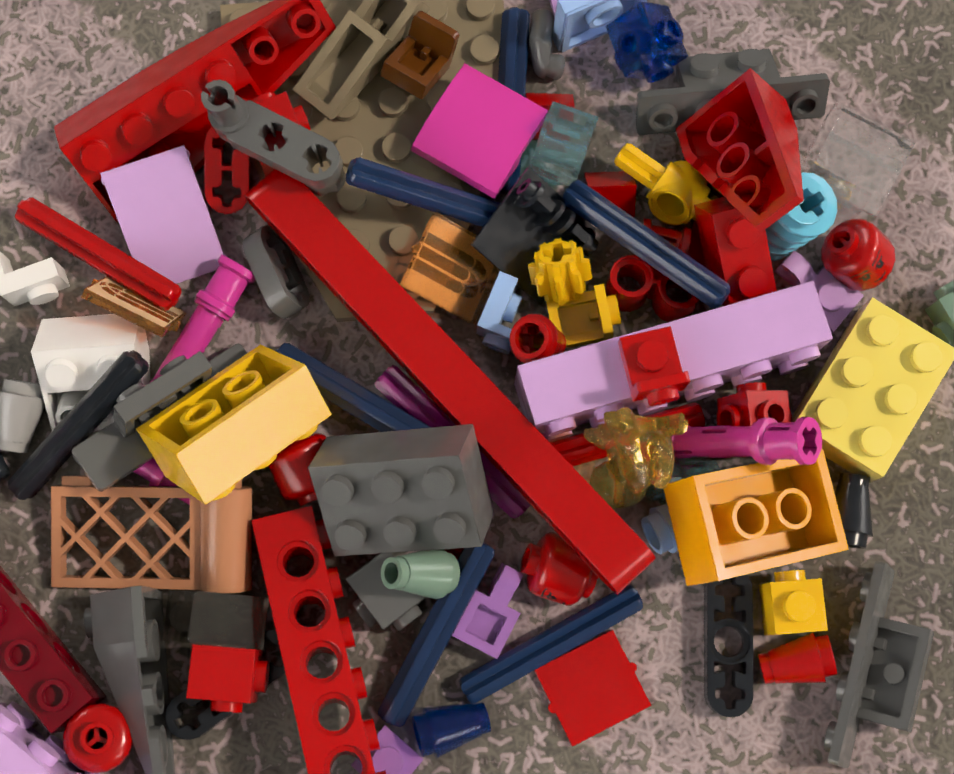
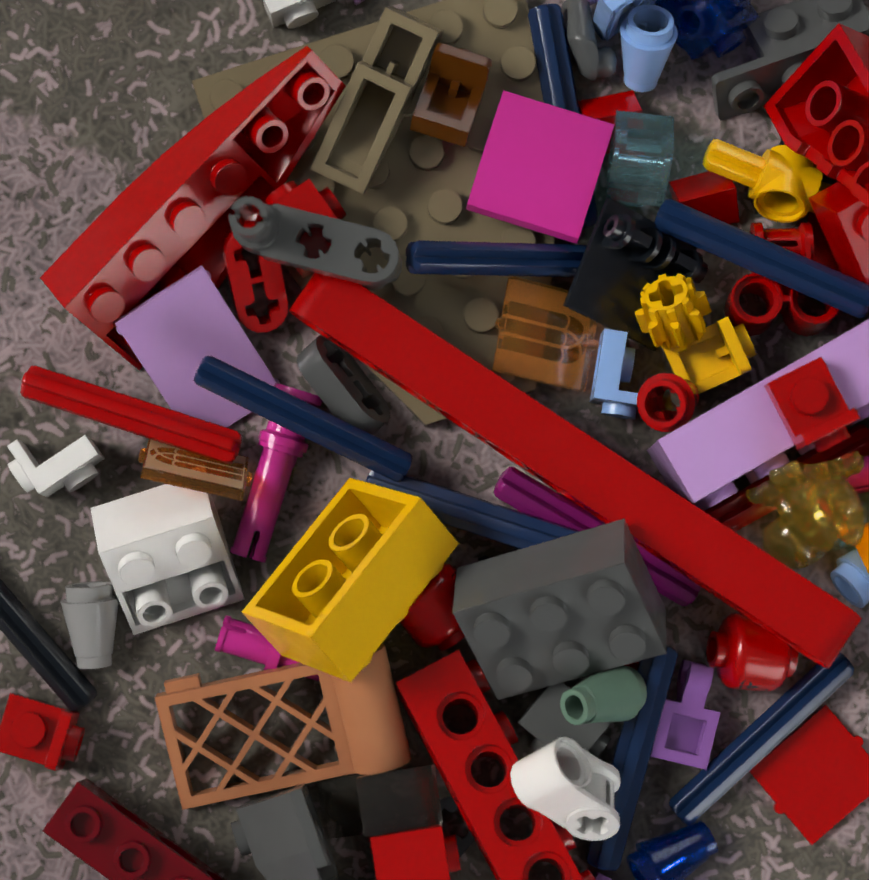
camera: 15 degrees left, 5 degrees up
black axle [8,350,149,500] -> none
dark grey bracket [72,344,247,492] -> none
none -> dark blue axle [193,356,413,482]
none -> white piece [510,737,620,841]
none -> light blue cone [620,4,678,92]

